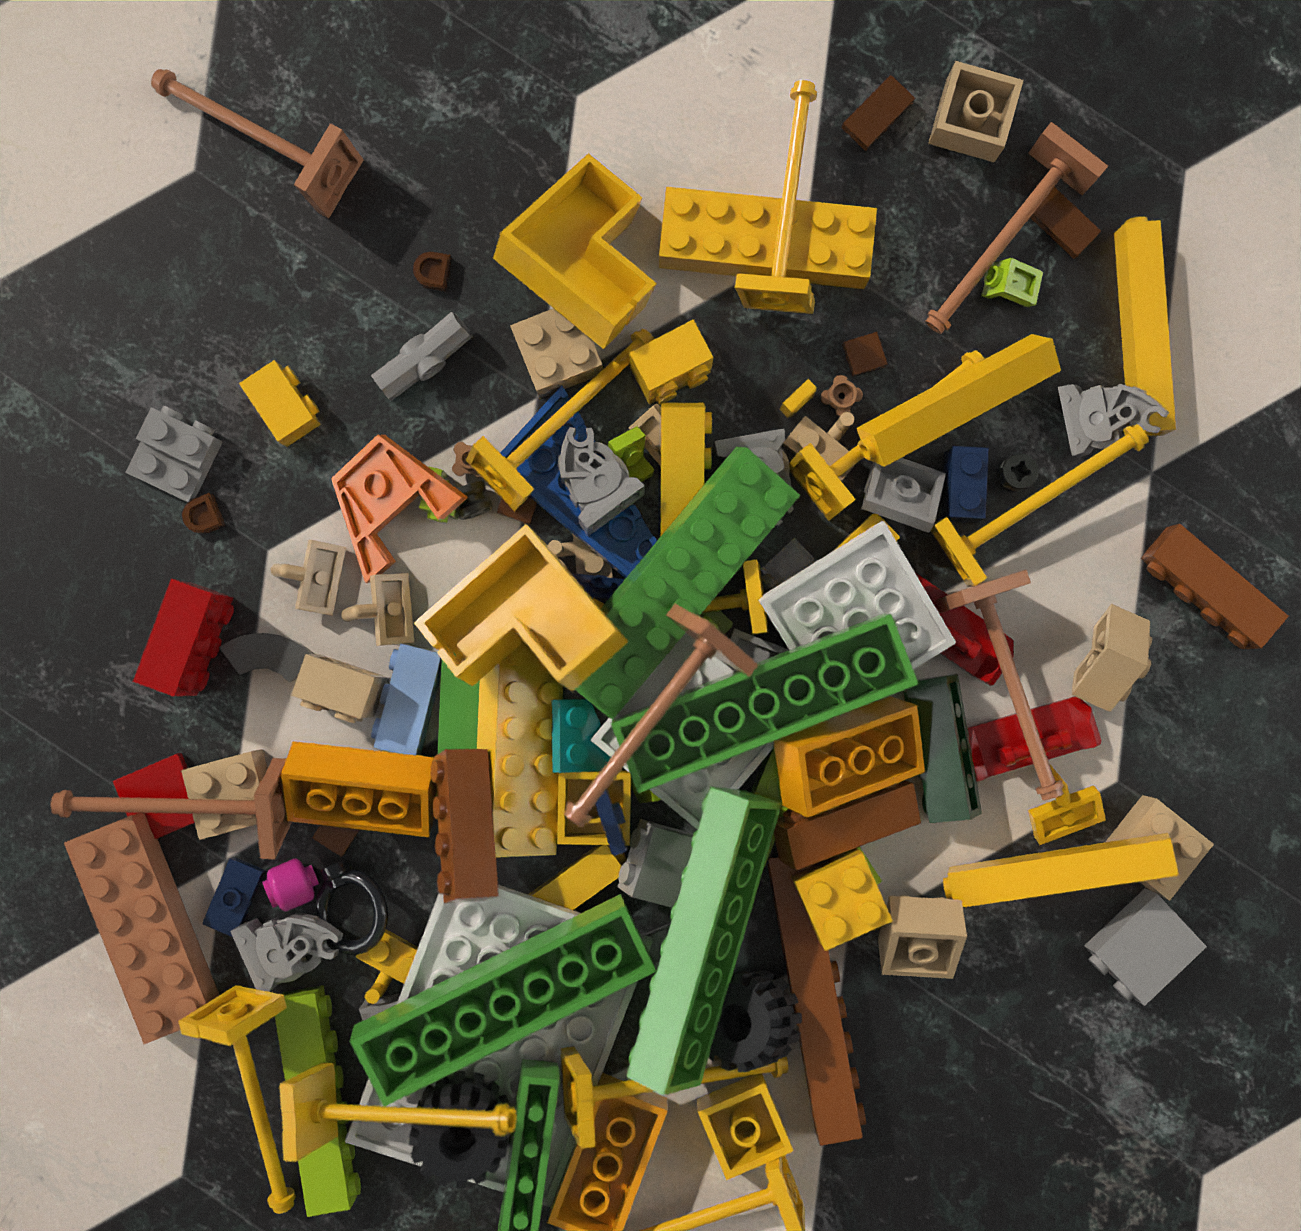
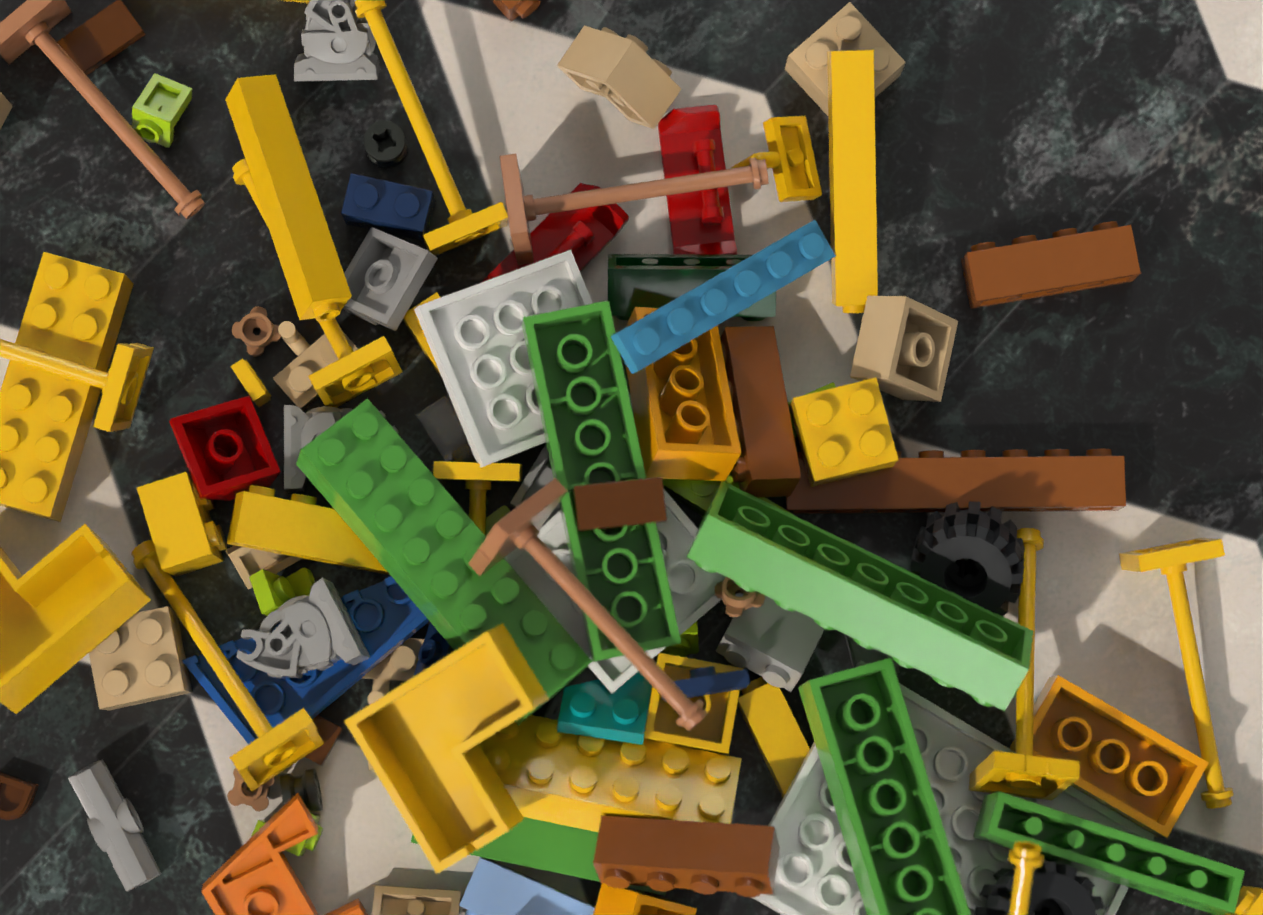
camera: 85 degrees left, 5 degrees down
yellow brick [696,1074,793,1180] -> none
reddish brown tile [842,332,888,377] -> none
light grey brick [1084,888,1207,1006] -> none
none -> red slope [169,395,281,500]
none -> reddish brown tile [574,477,667,531]
none -> dark azure plate [610,220,836,374]
none -> medium nougat plate [714,577,765,617]
none -> dark orange brick [961,221,1141,309]

